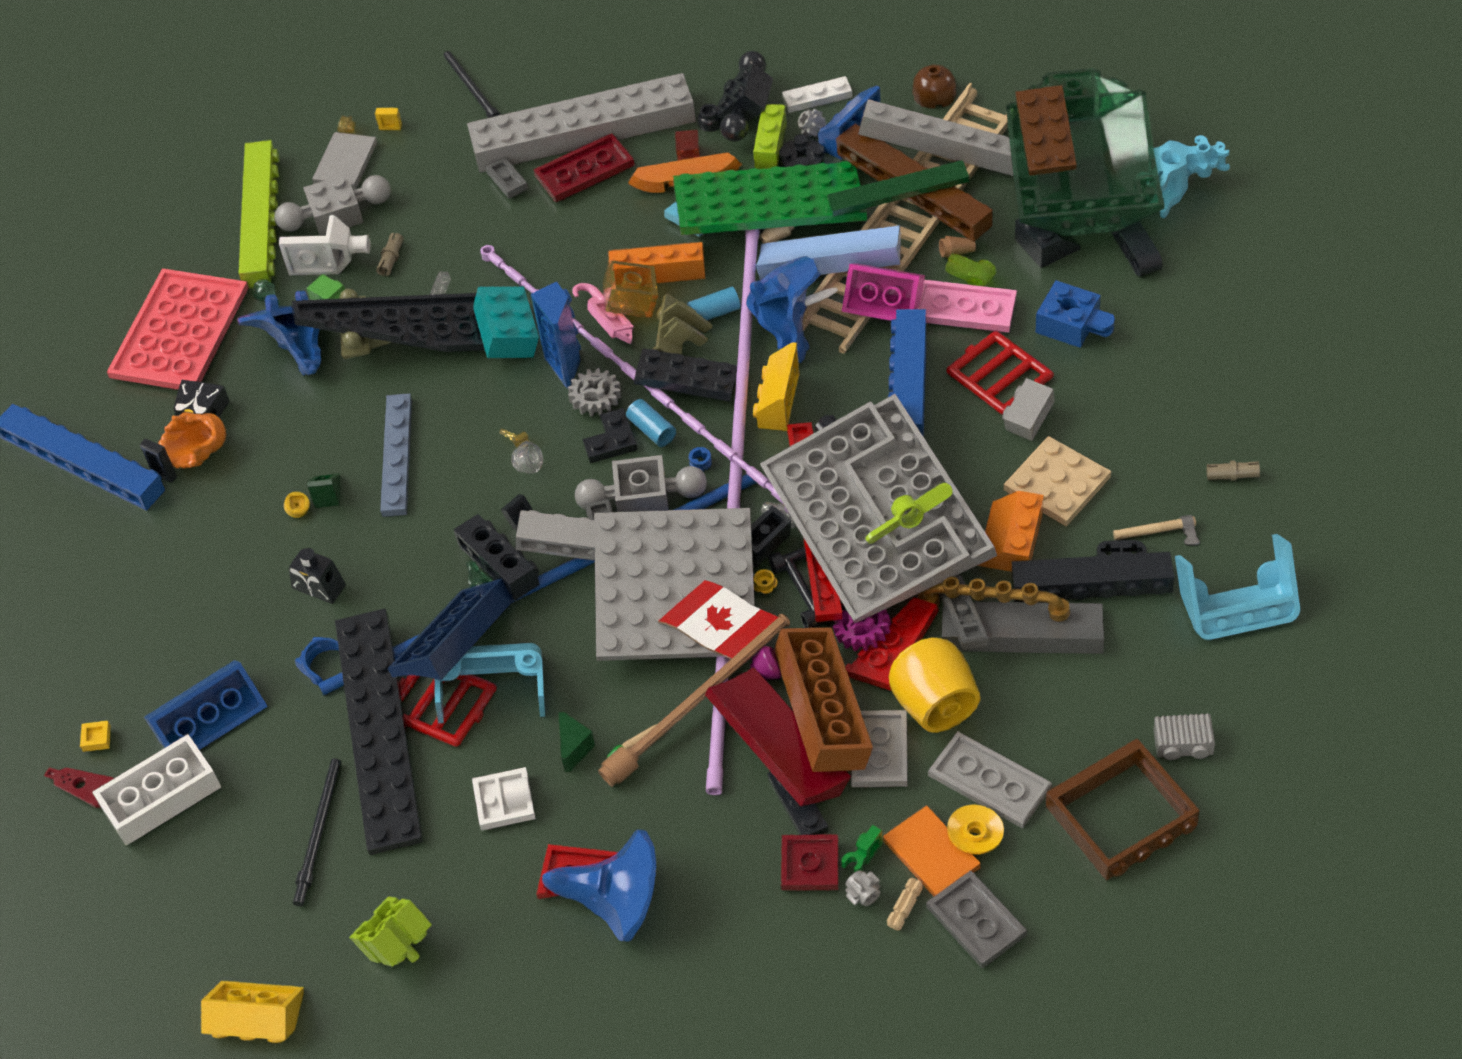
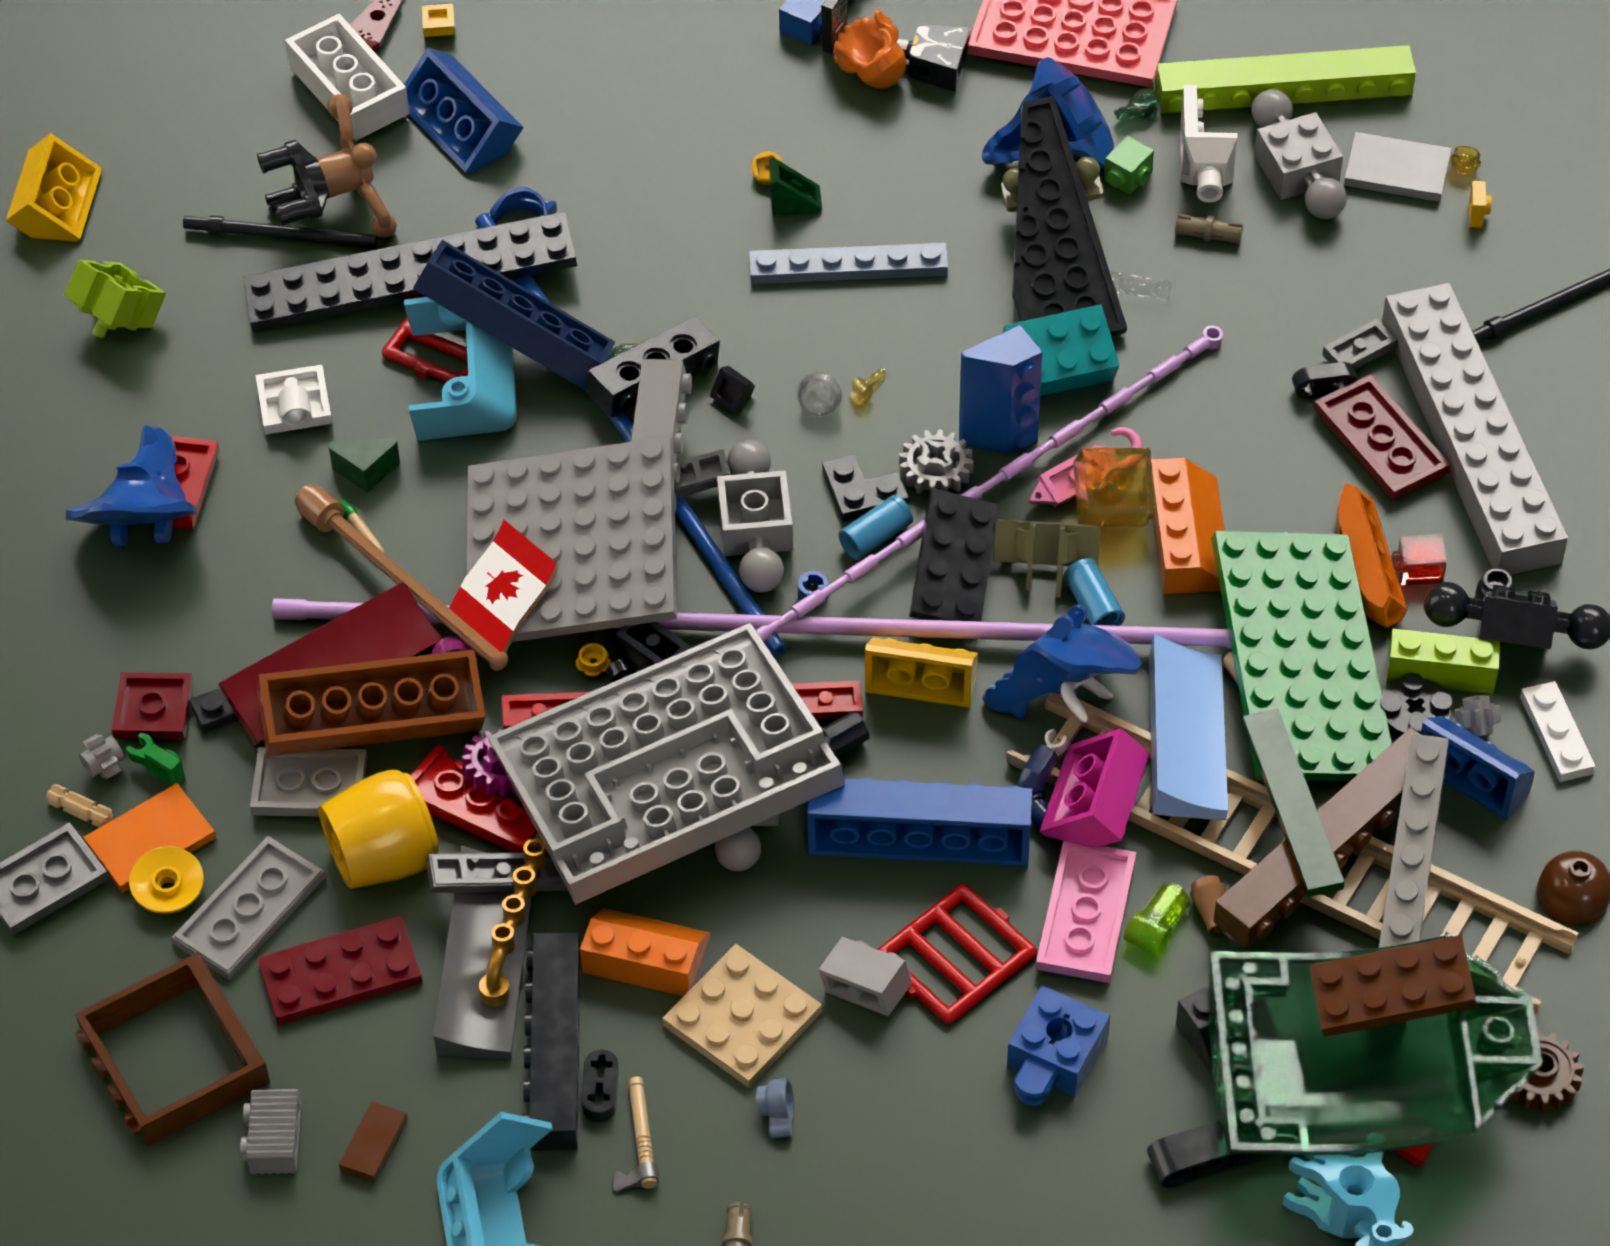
camera: 85 degrees right, 0 degrees up
black torso [289,548,346,604] -> none
lime piece [865,483,953,544] -> none
none -> wheel [257,94,397,238]
none -> dark red plate [257,915,423,1026]
none -> reddish brown tile [339,1101,408,1183]
none -> sand blue piece [756,1077,794,1138]
none -> dark blue arm [1016,729,1069,838]
none -> black beam [1292,362,1358,399]

